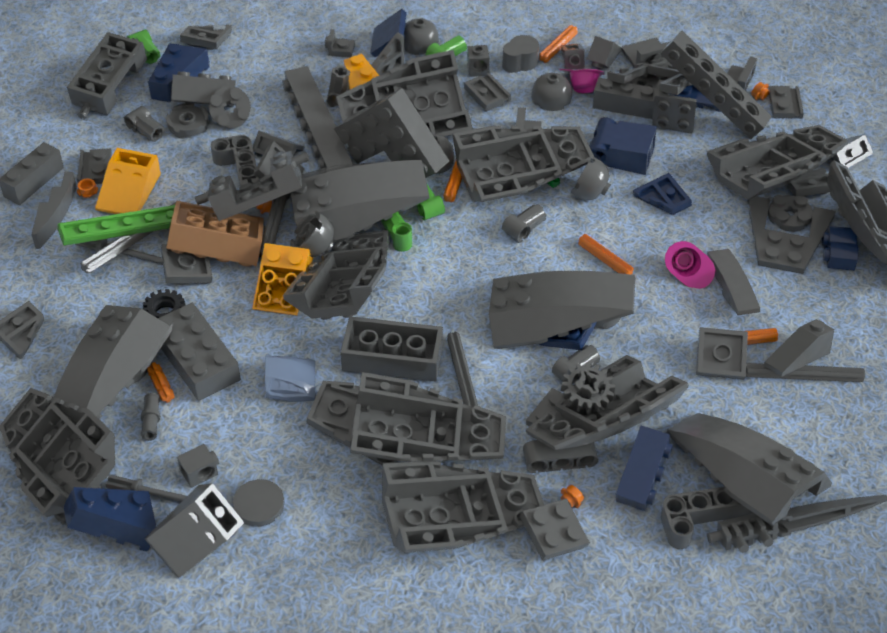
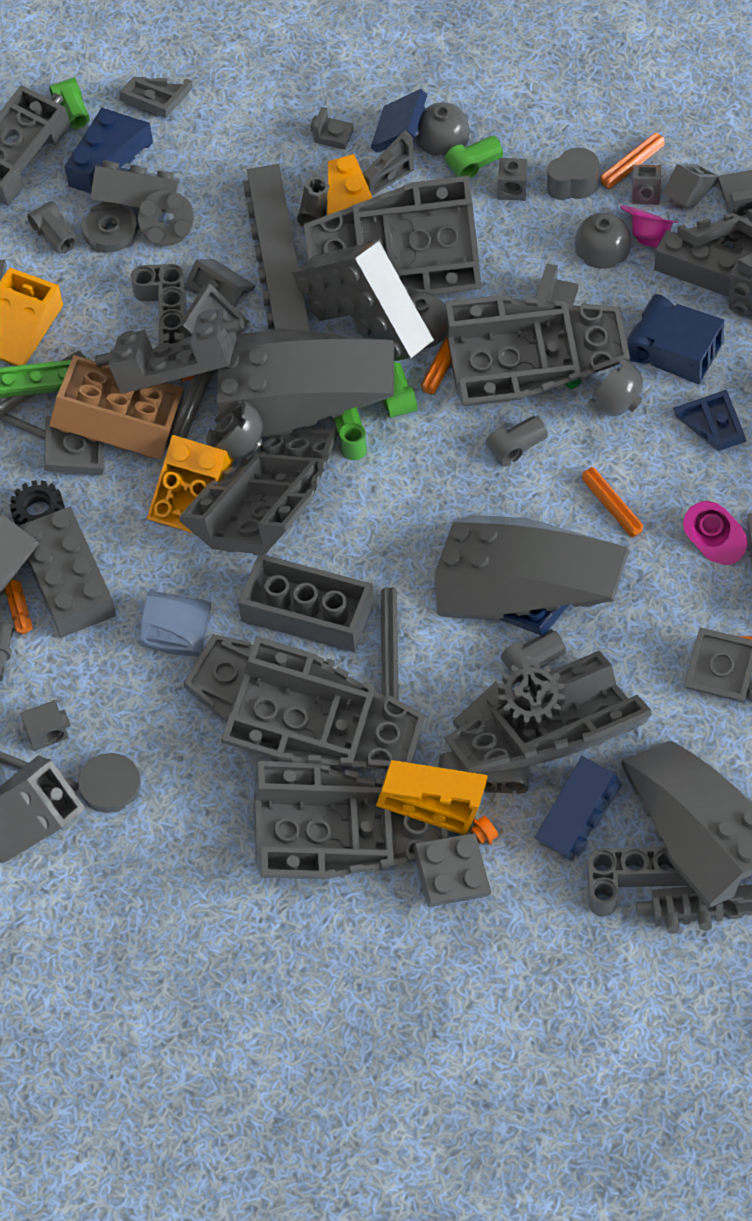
camera: 15 degrees right, 10 degrees up
dark grey plate [464,72,511,111] -> none
none -> light orange wedge [376,760,488,835]

